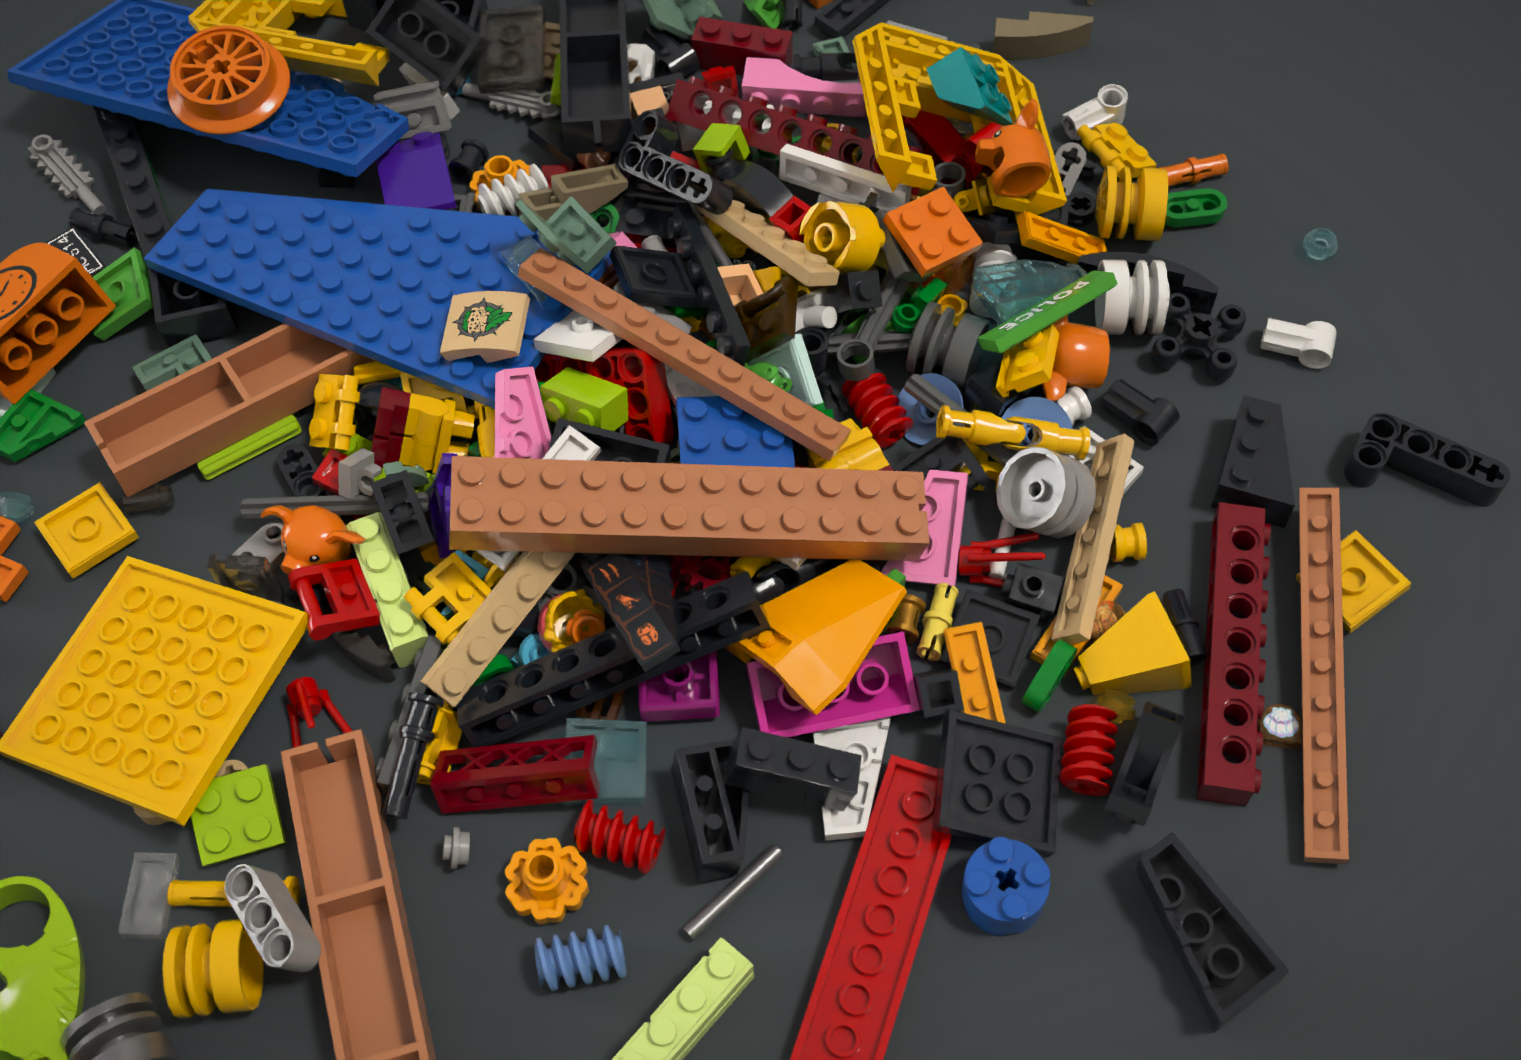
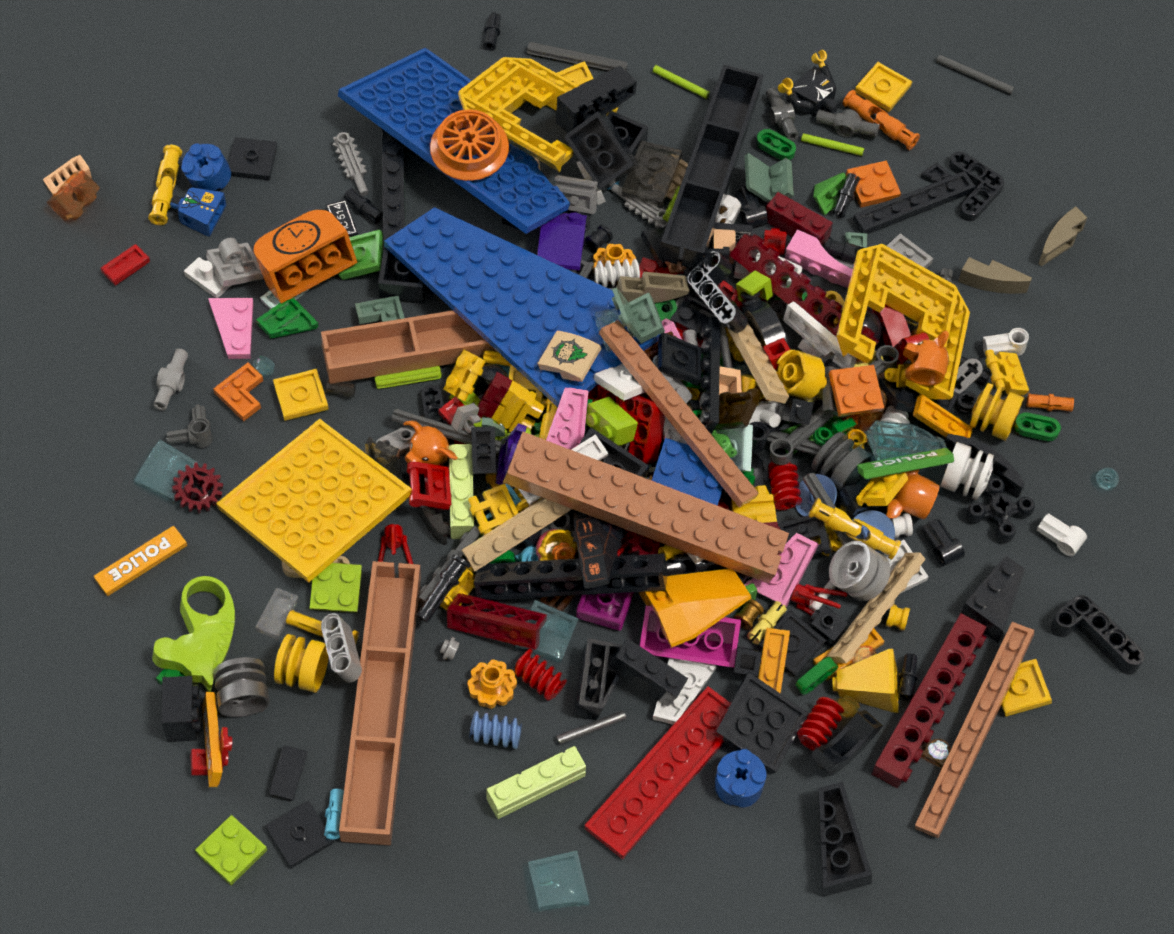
camera: 15 degrees right, 0 degrees up
teal slope [926,47,1013,126] -> none

